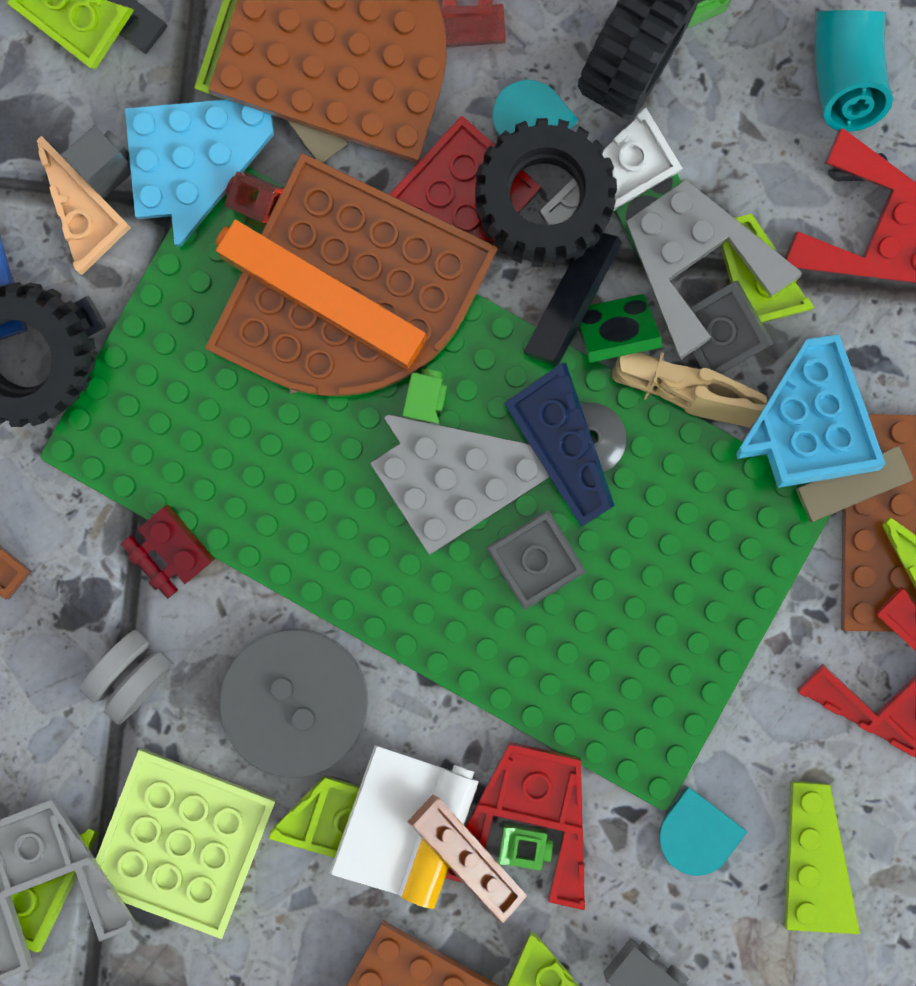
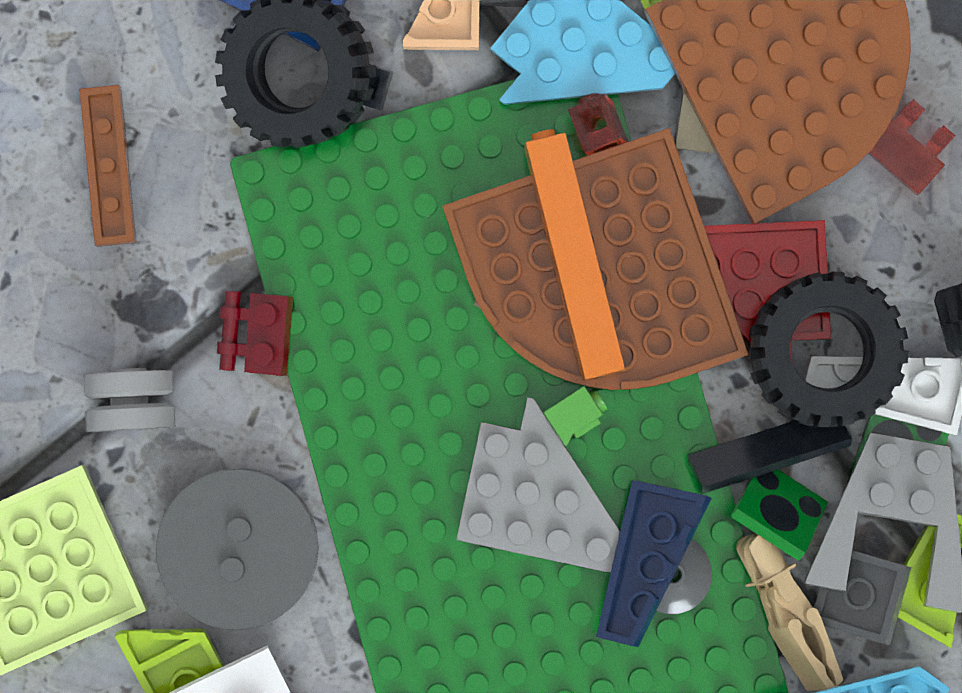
camera: 40 degrees right, 0 degrees up
dark grey tile [486,510,586,610] -> none
teal tile [492,80,578,137] -> none

